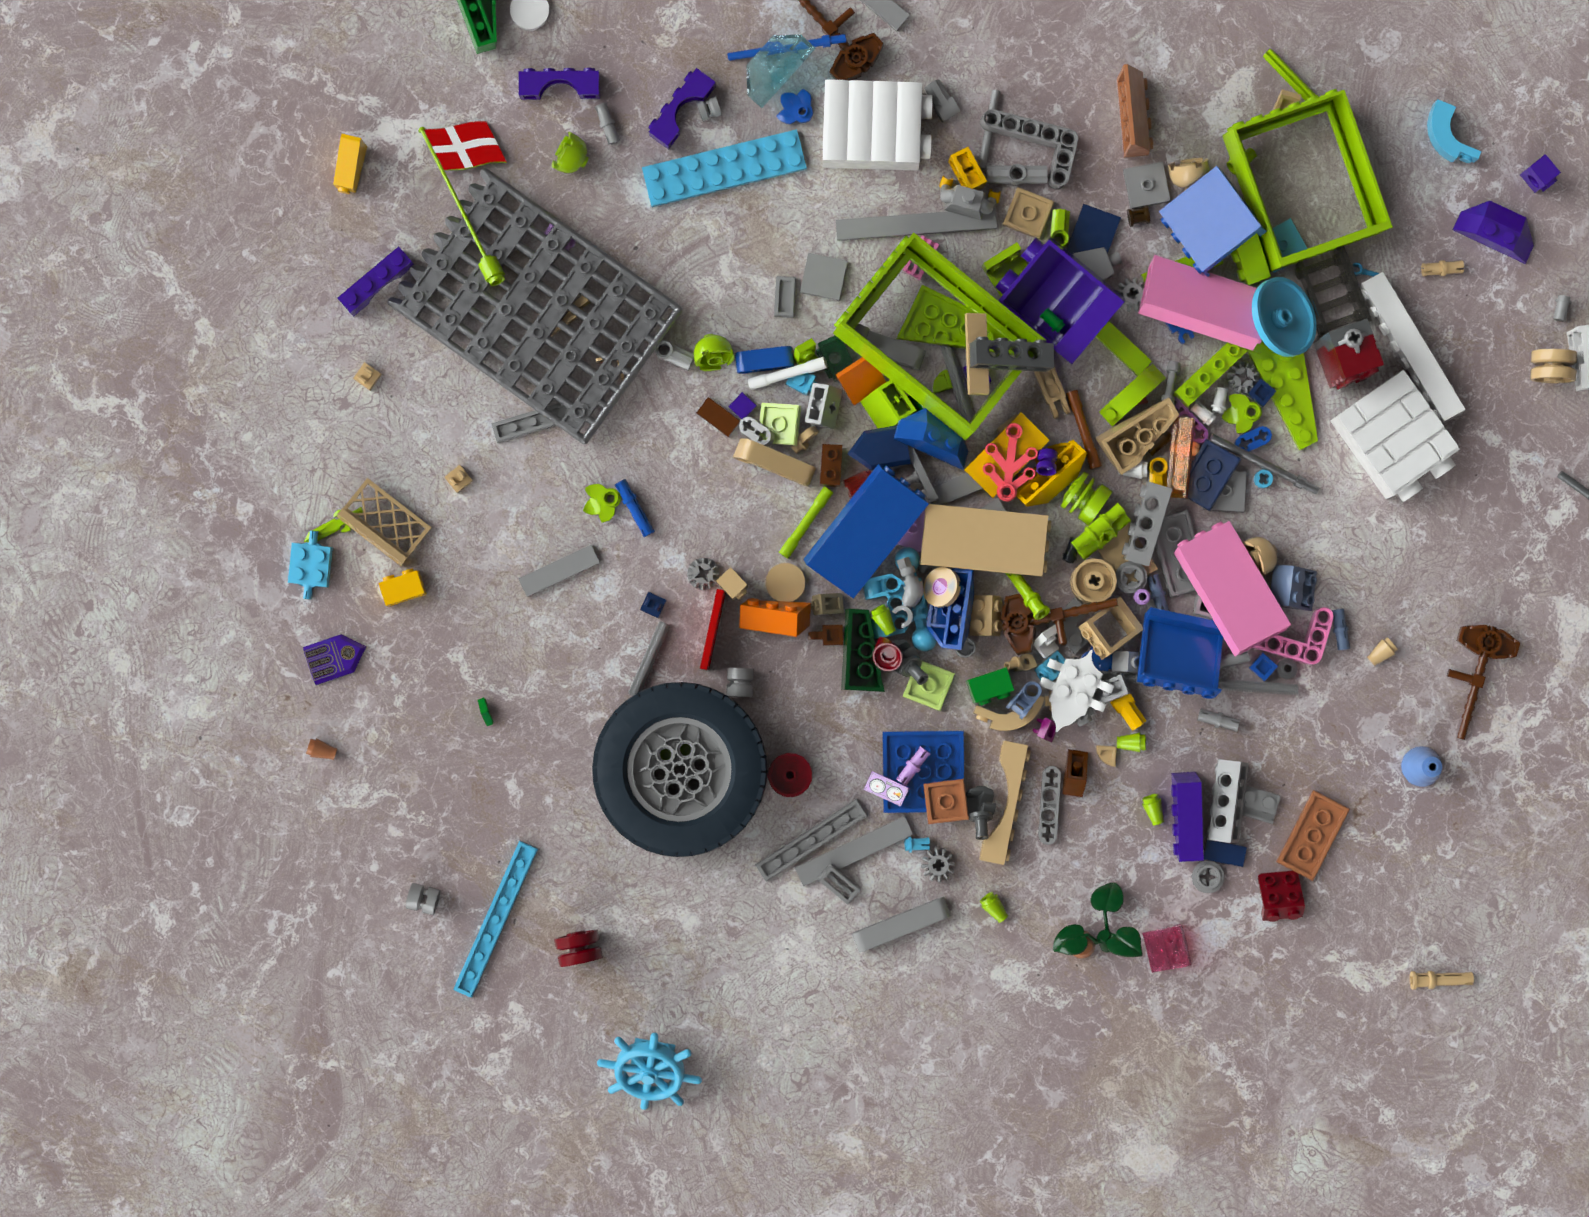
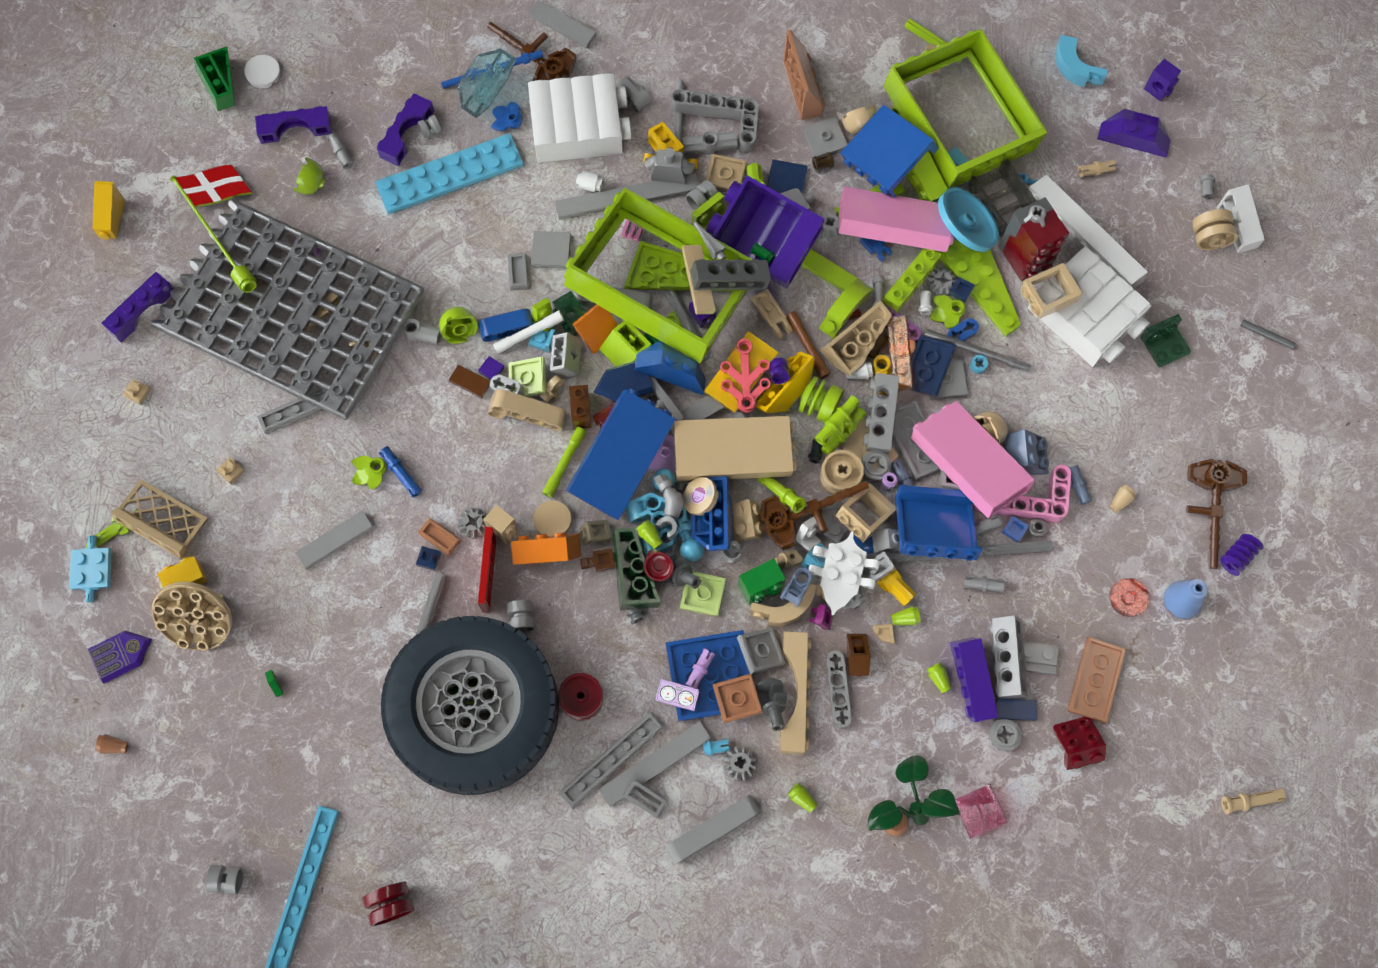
camera: 15 degrees left, 15 degrees down
white pin [1190,401,1216,426] -> none
none -> tan bracket [152,582,232,651]
none -> nougat tile [418,518,461,556]
none -> white brick [576,171,604,193]
none -> dark grey bush [627,607,647,624]
none -> light grey wheel [685,180,718,211]
none -> light grey piece [694,222,727,260]
none -> light grey plate [737,627,786,674]
none -> tan window [1021,263,1083,319]
none -> clear red tile [1109,578,1150,617]
none -> clear green bracket [1140,314,1191,368]
none -> dark purple piece [1220,534,1264,576]

